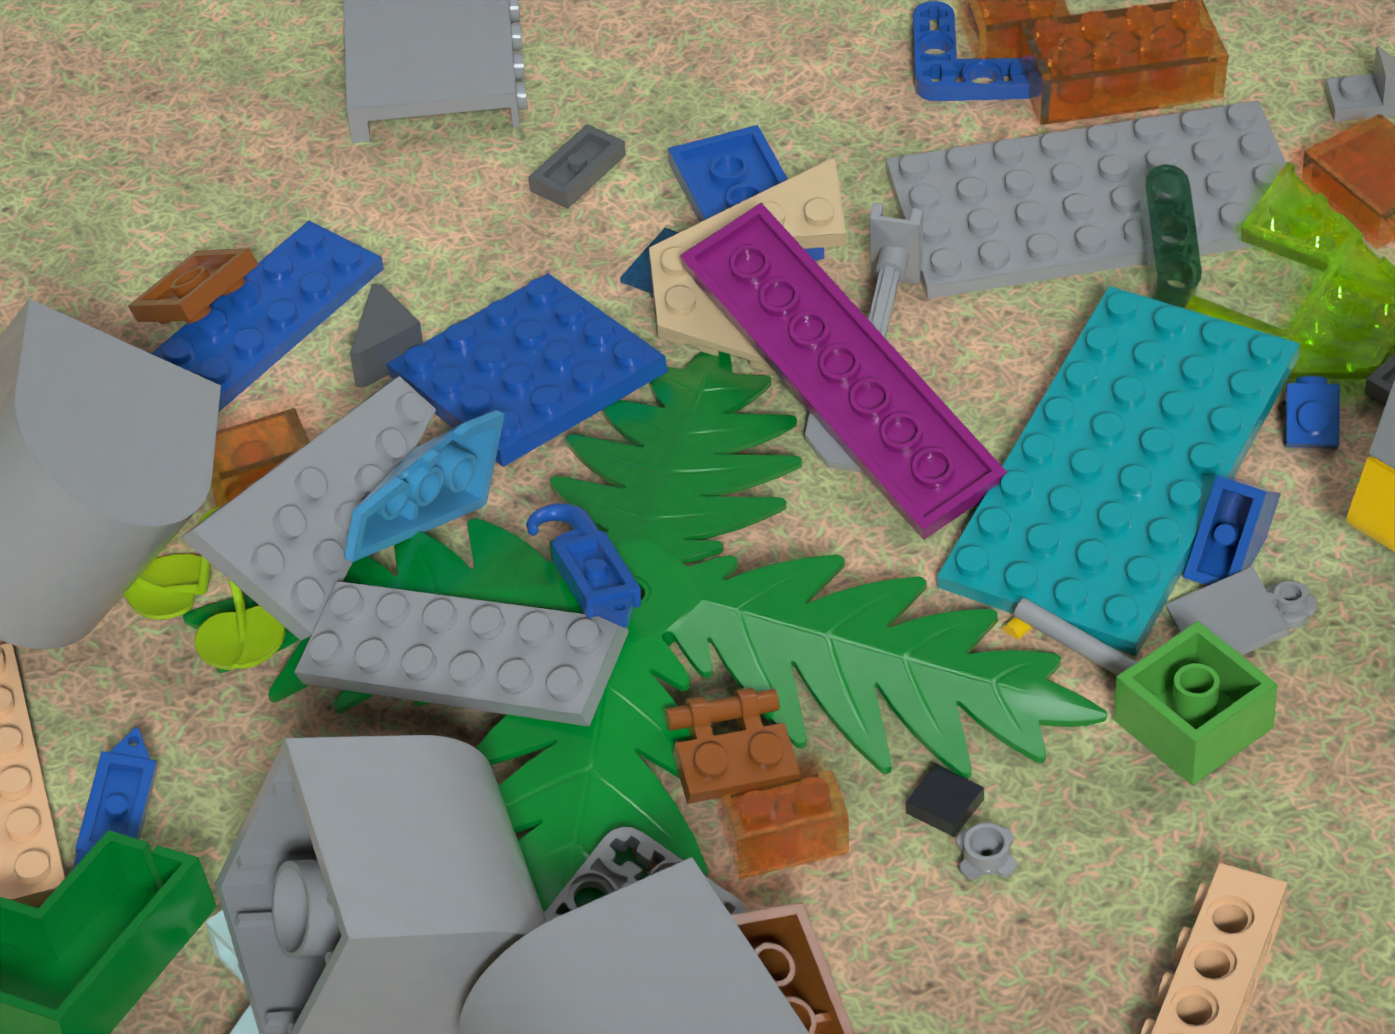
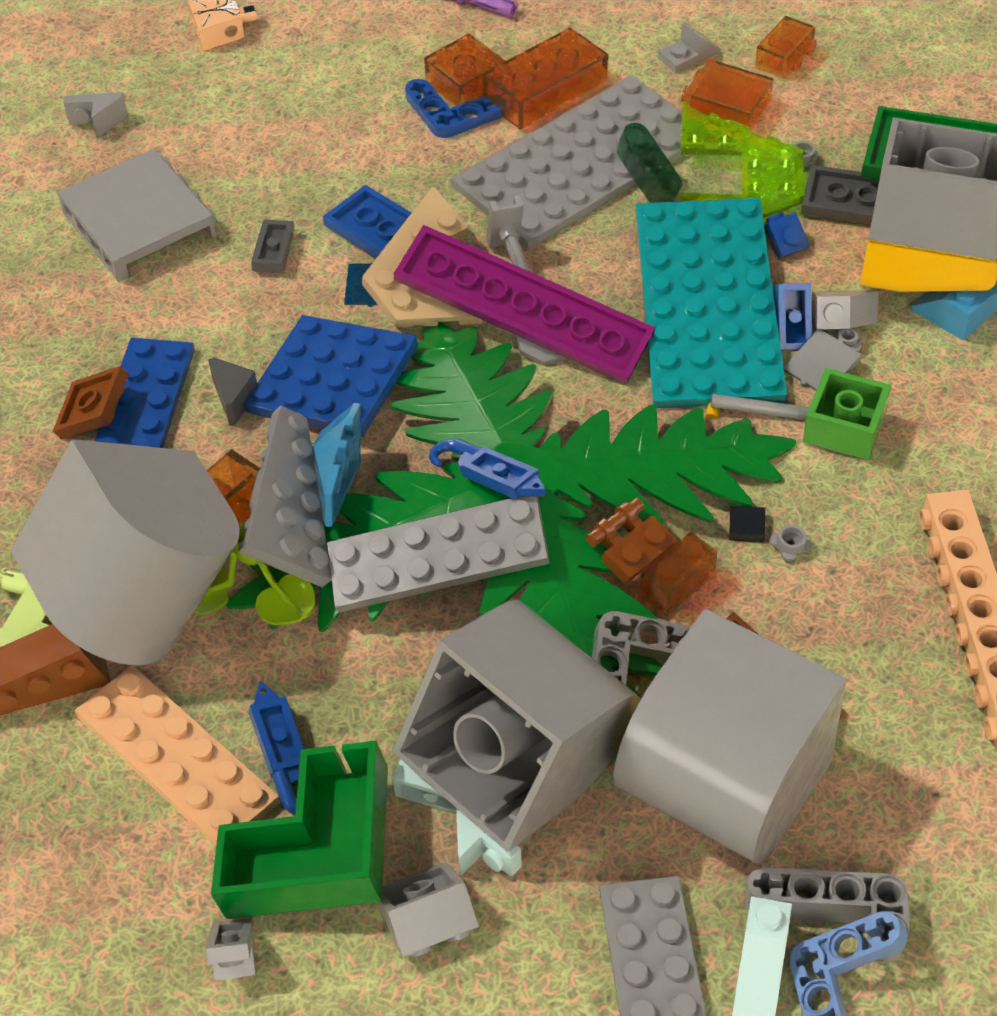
camera: 30 degrees left, 5 degrees up
none -> light grey slope [812,290,878,329]

